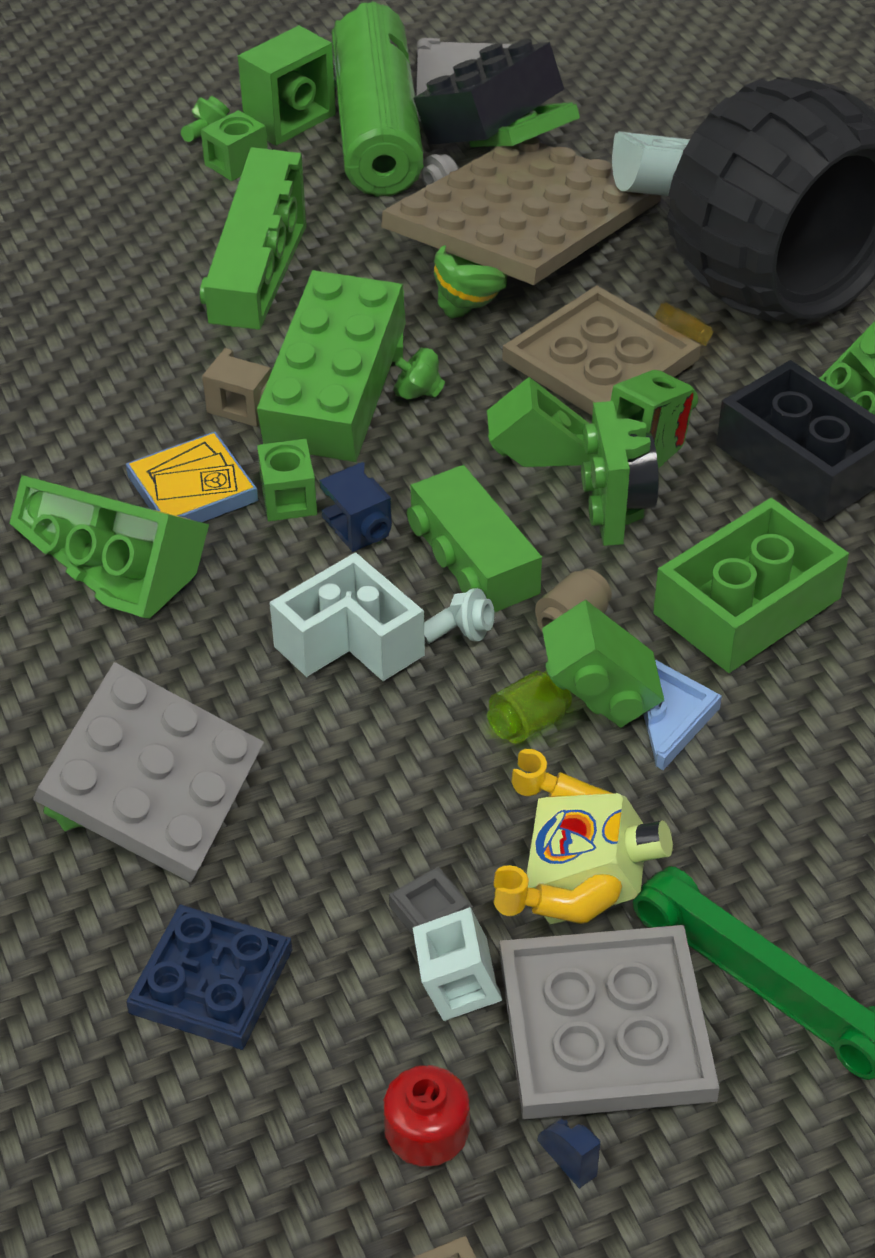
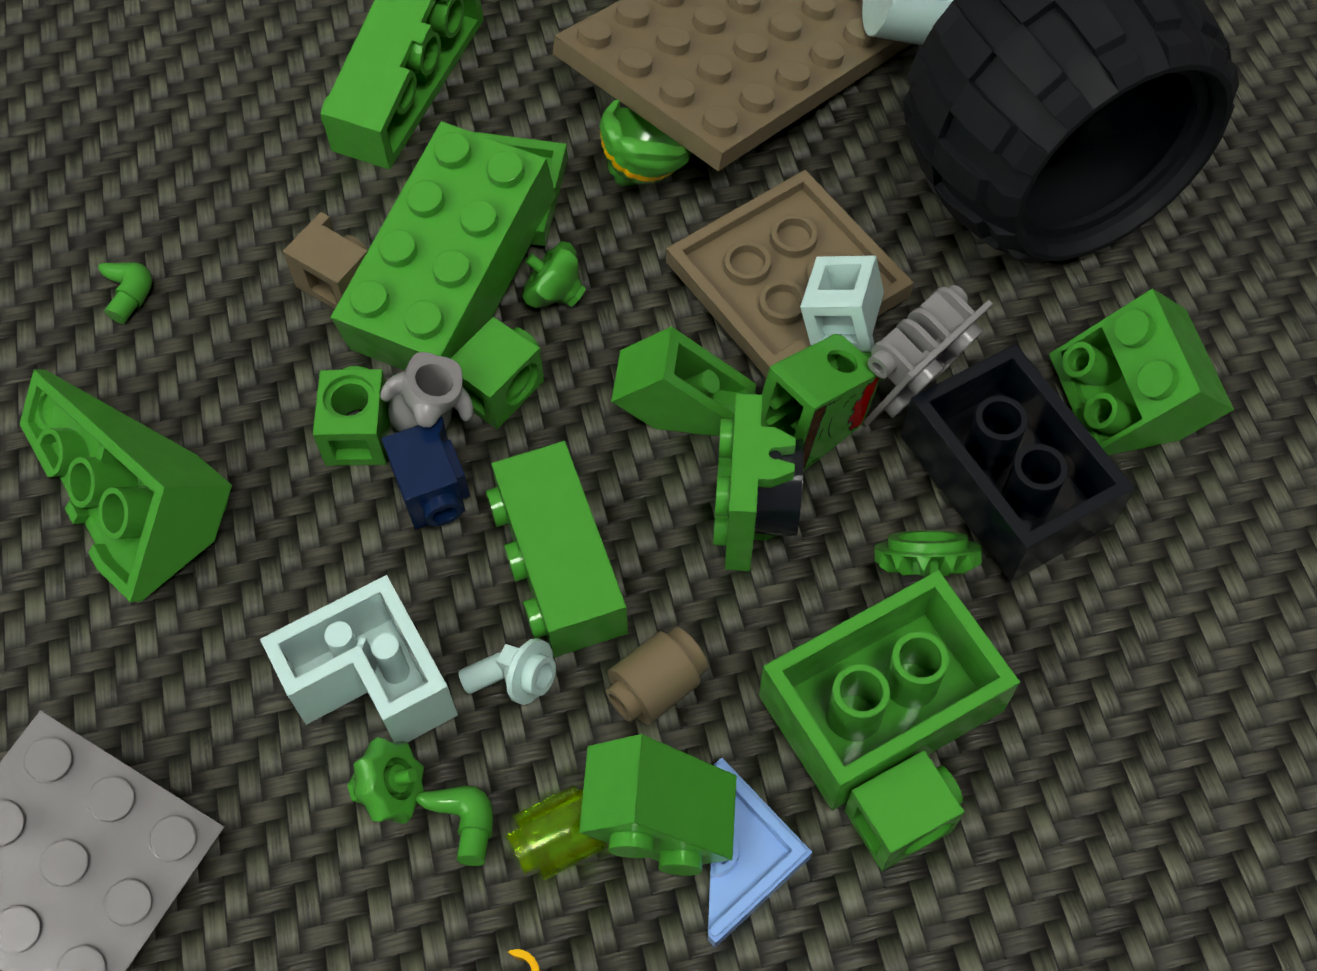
camera: 10 degrees right, 15 degrees up
yellow tile [126,432,258,522] -> none
clear yellow tile [654,302,714,346] -> none
none -> bright green animal [98,262,152,324]
none -> bright green piece [347,737,425,824]
none -> light grey animal [380,352,473,432]
none -> bright green animal [415,785,493,866]
none -> bright green brick [450,317,544,429]
none -> light aqua brick [800,256,884,352]
none -> bright green brick [844,750,965,872]
none -> light grey hinge [863,285,993,426]
none -> bright green gear [874,530,982,577]

